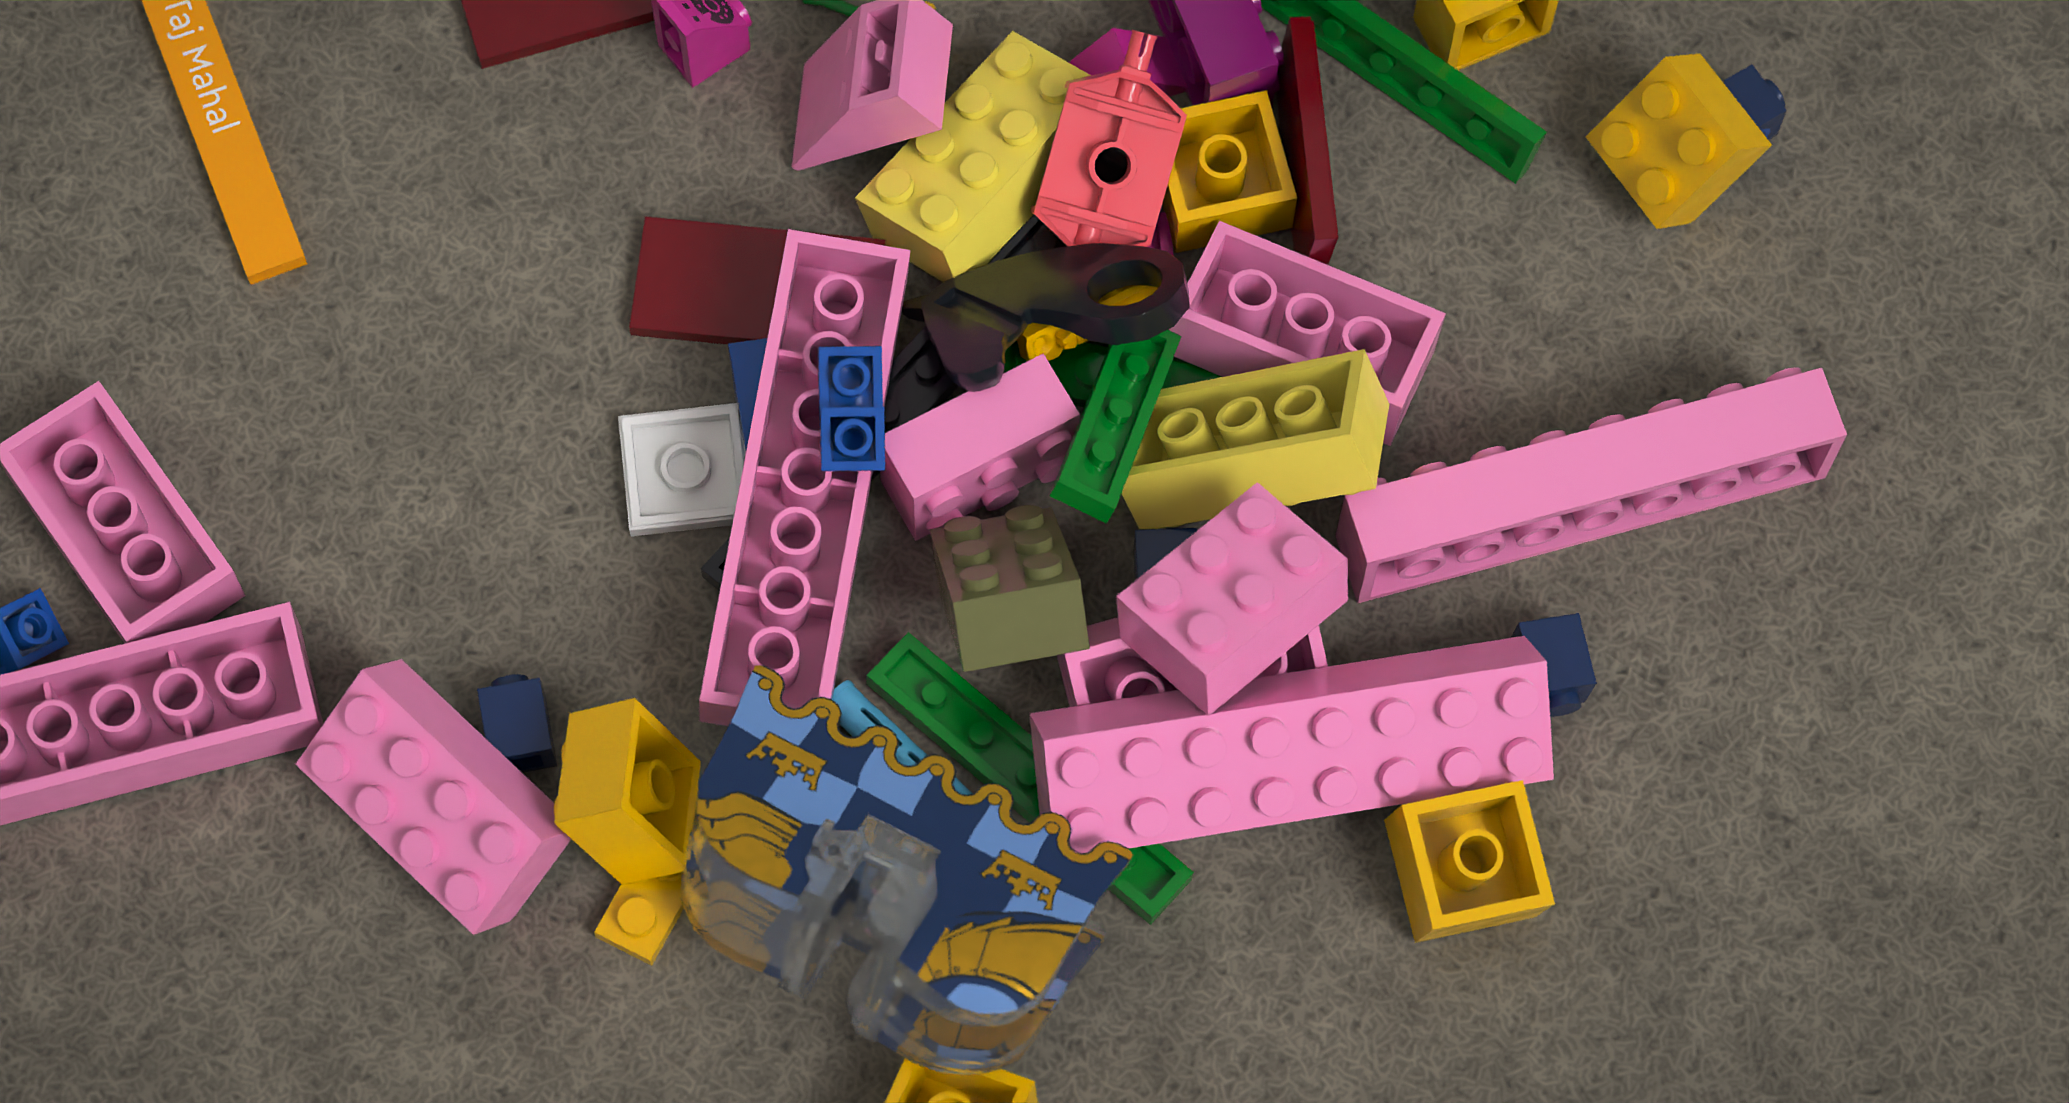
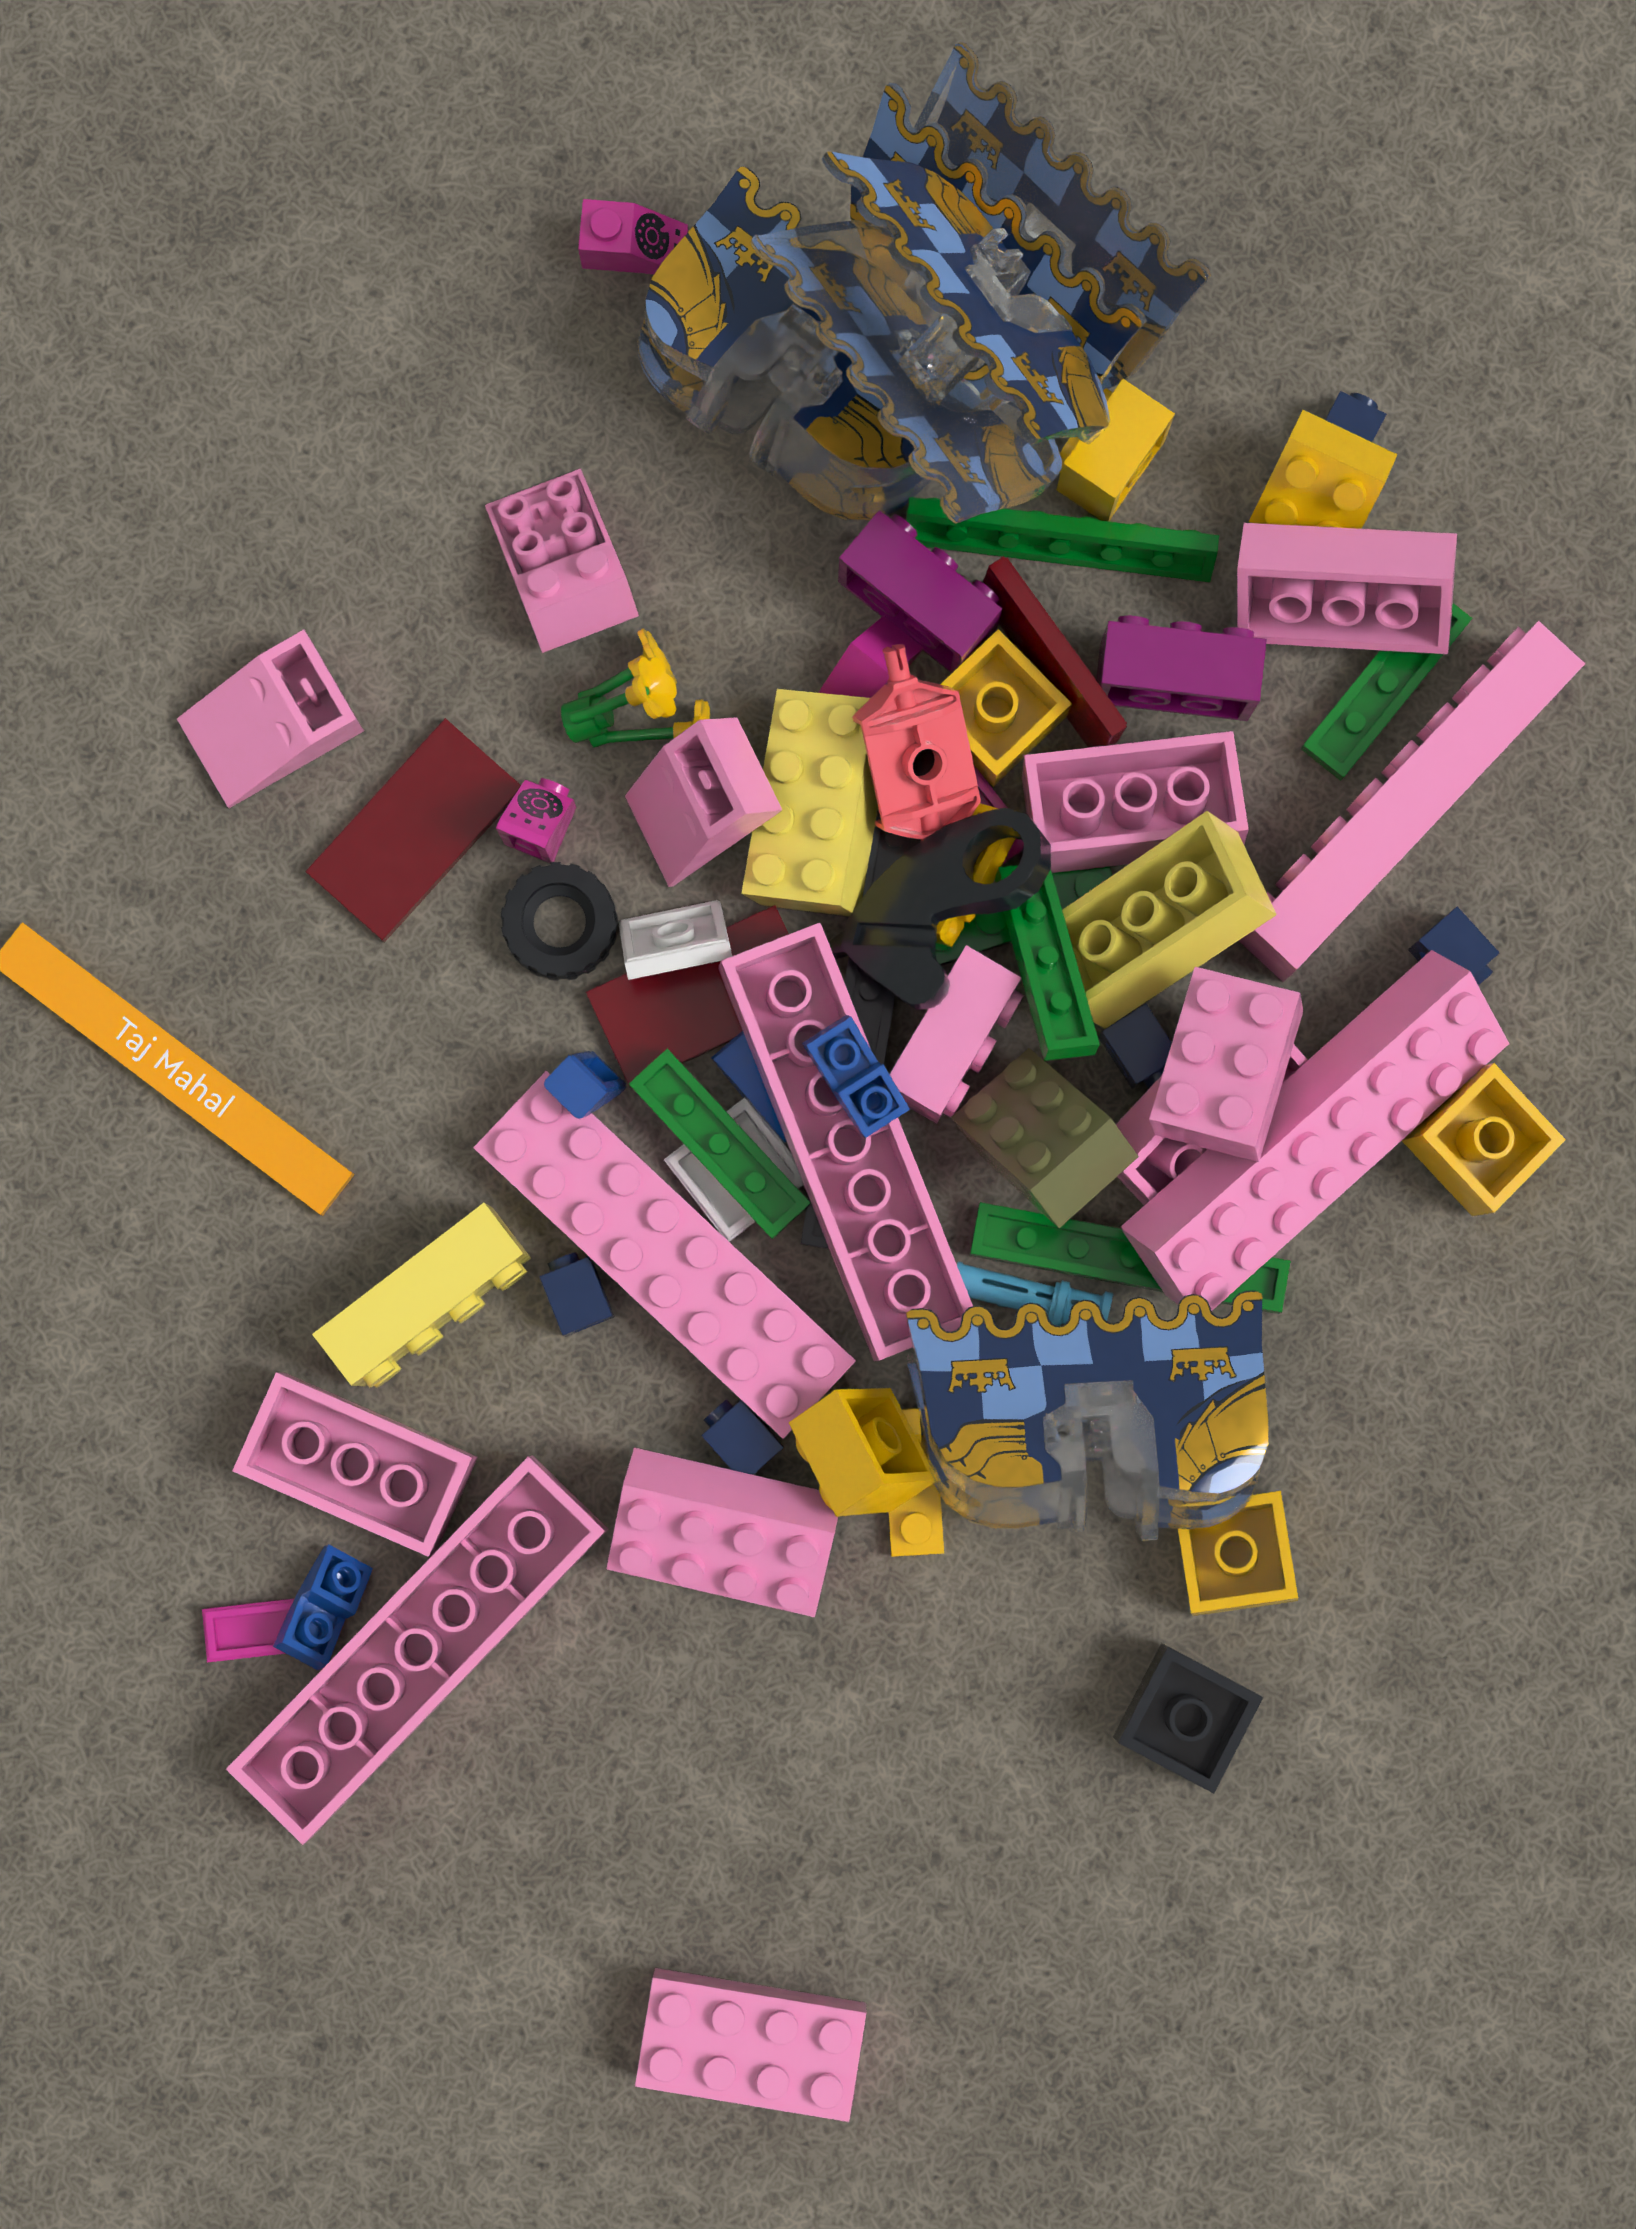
camera: 30 degrees left, 15 degrees up
none -> light yellow brick [312,1203,531,1388]
none -> bright pink brick [473,1071,856,1439]
none -> black tyre [501,862,618,981]
none -> dark blue brick [539,1252,615,1337]
none -> blue slope [544,1051,627,1119]
none -> white tile [618,900,732,980]
none -> green plate [629,1048,811,1240]
none -> magenta brick [1096,615,1267,721]
none -> bright pink brick [1237,523,1457,654]
none -> green plate [1301,603,1473,781]

